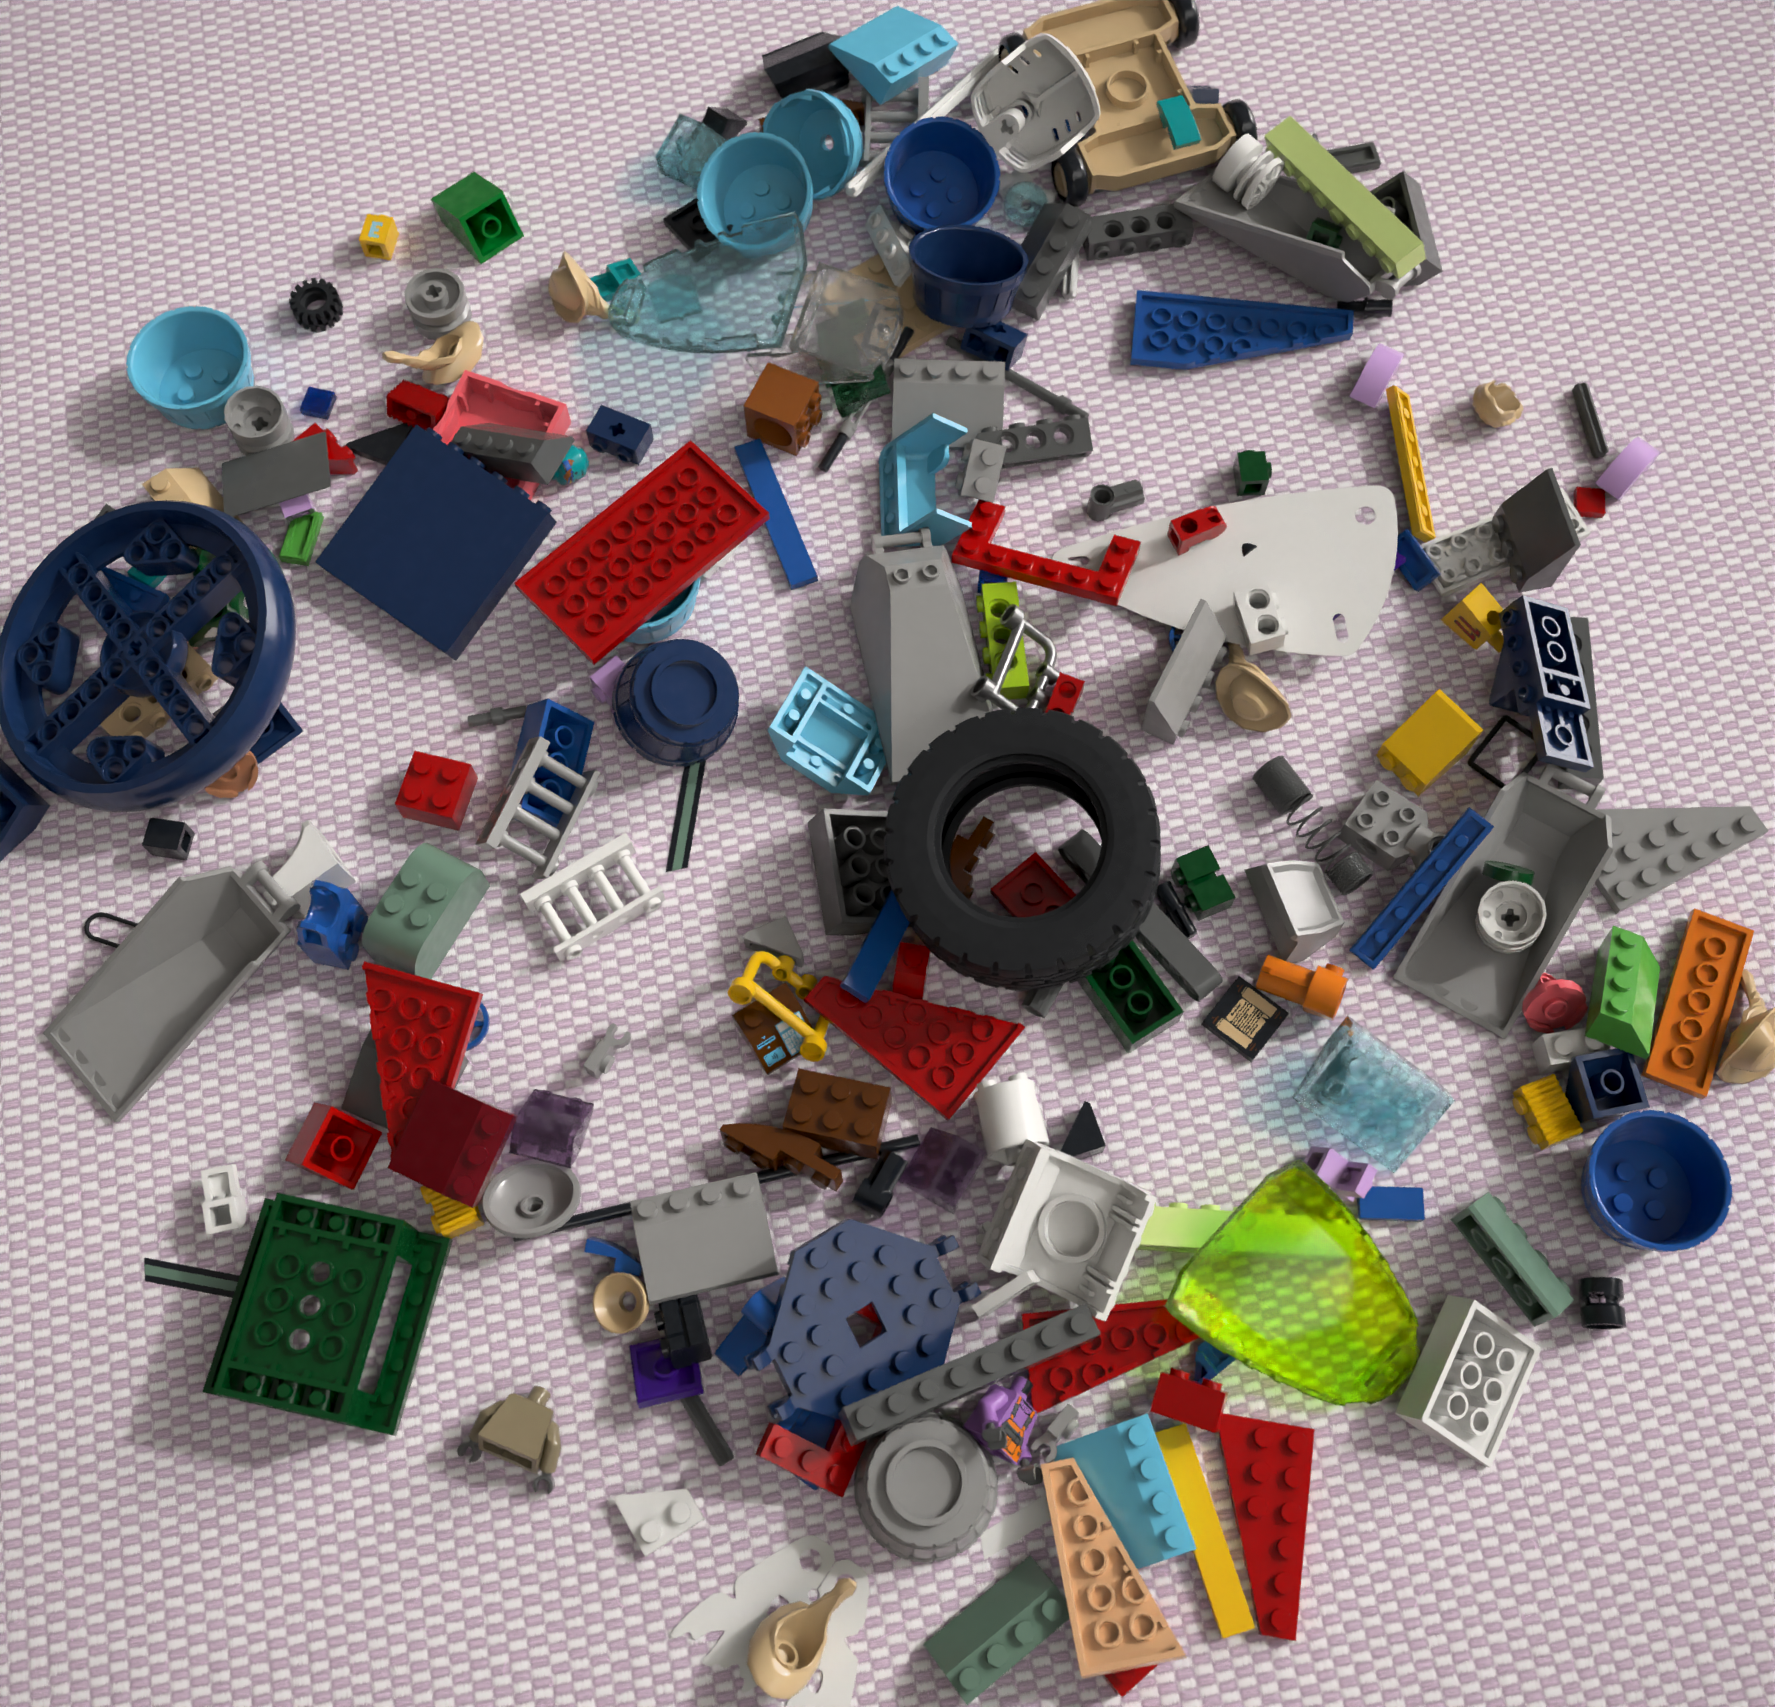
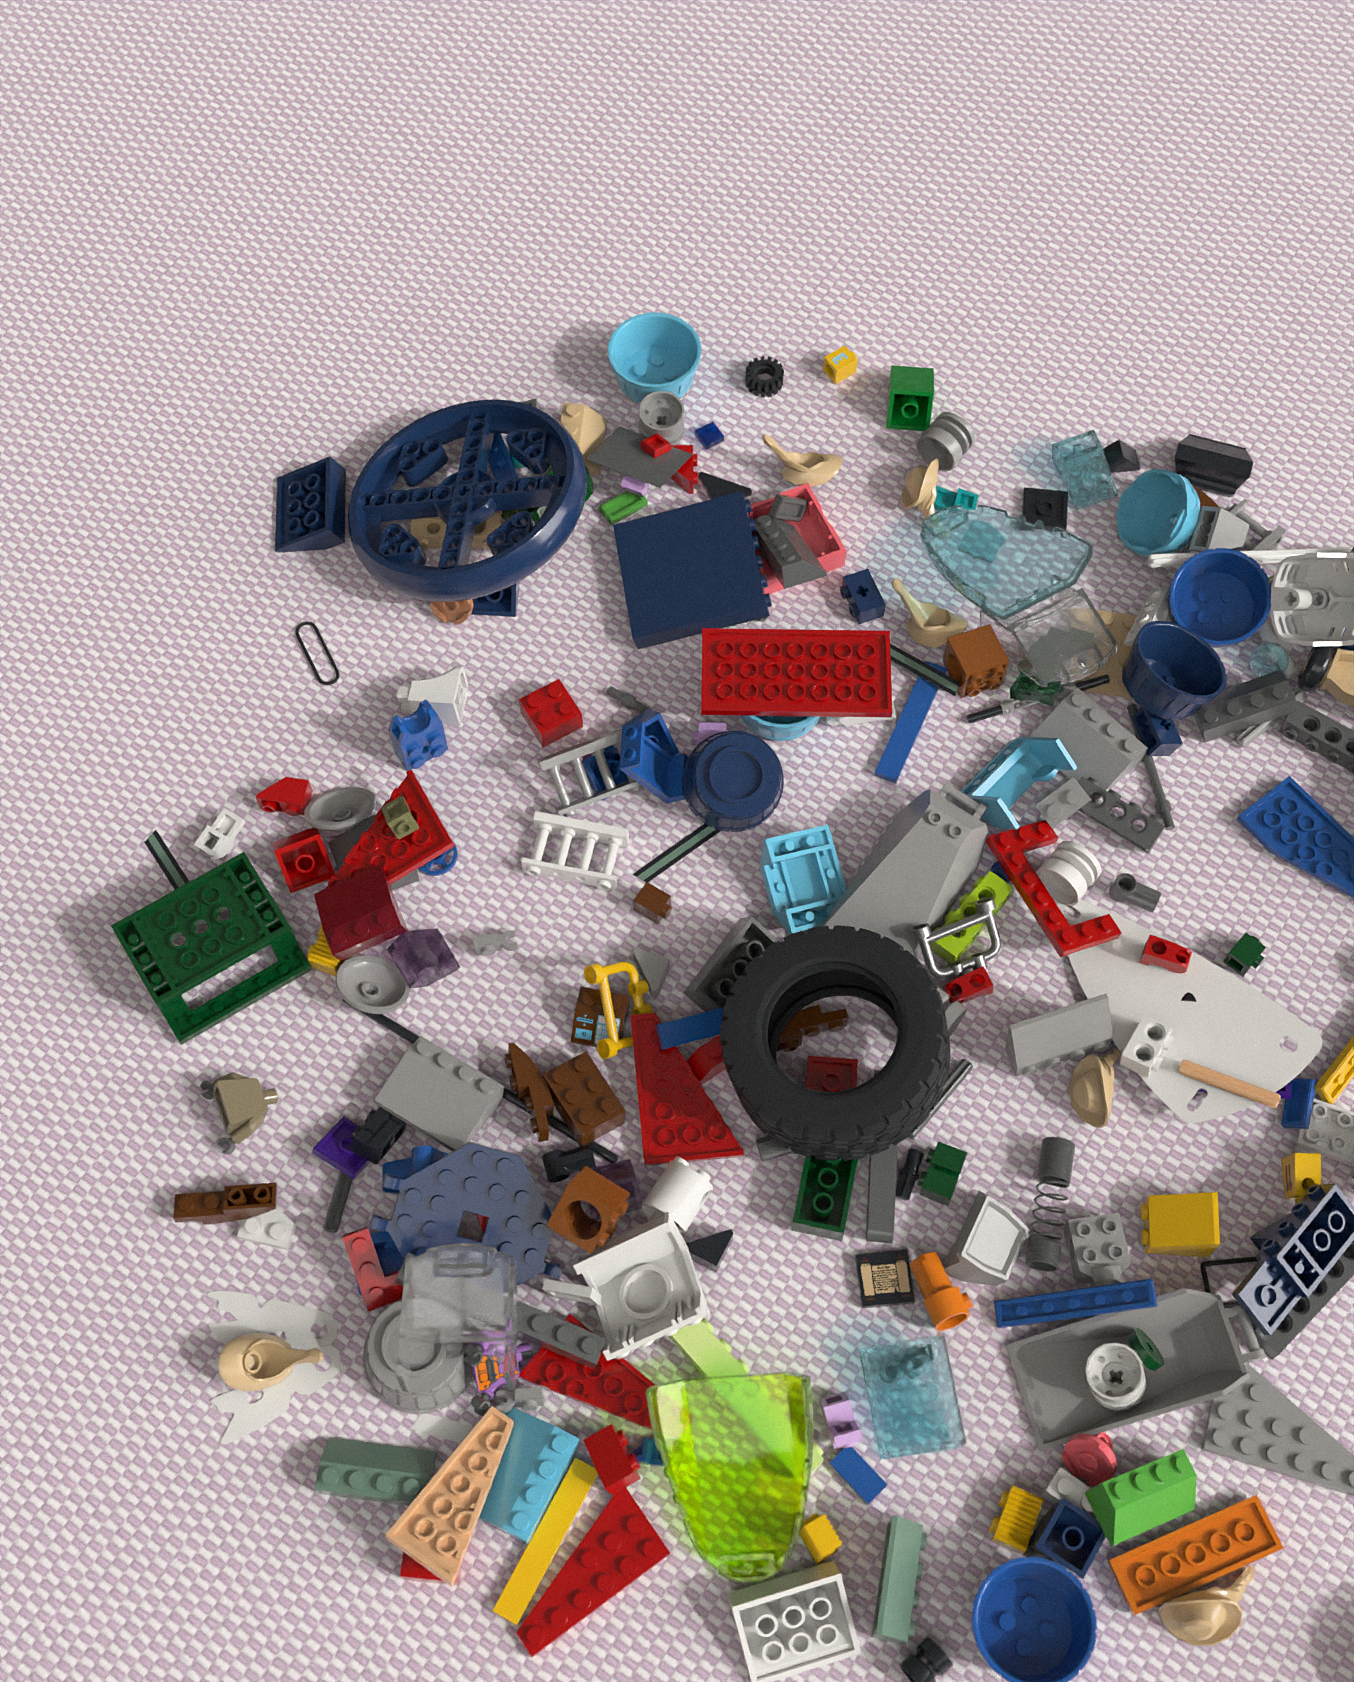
camera: 45 degrees right, 5 degrees down
light grey windscreen [43,861,301,1122] -> none
black panel [142,818,195,861] -> none
sand green brick [362,842,490,979] -> none
red brick [387,379,450,430] -> none
light grey wheel [404,268,472,340] -> none
teal head [551,445,589,486] -> none
blue slope [584,1237,642,1276] -> none
tan piece [592,1272,650,1334] -> none
medium azure piece [697,132,813,255] -> none
medium azure slope [828,6,958,105] -> none
none -> reddish brown slope [173,1182,277,1225]
none -> red slope [256,777,313,816]
none -> light grey dish [304,787,376,831]
none -> olive bracket [381,796,419,839]
none -> clear windscreen [396,1243,518,1392]
none -> dark orange brick [546,1166,631,1254]
none -> blue panel [619,721,688,804]
none -> reddish brown brick [633,882,673,924]
none -> red tile [640,434,671,458]
none -> dark grey tile [768,494,808,522]
none -> yellow brick [799,1513,842,1564]
none -> sticker [890,644,960,696]
none -> tan hat [892,578,969,648]
none -> light grey wheel [916,412,975,472]
none -> white wheel [1036,841,1101,906]
none -> light nougat axle [1179,1059,1281,1108]
none -> light grey slope [1189,506,1249,552]

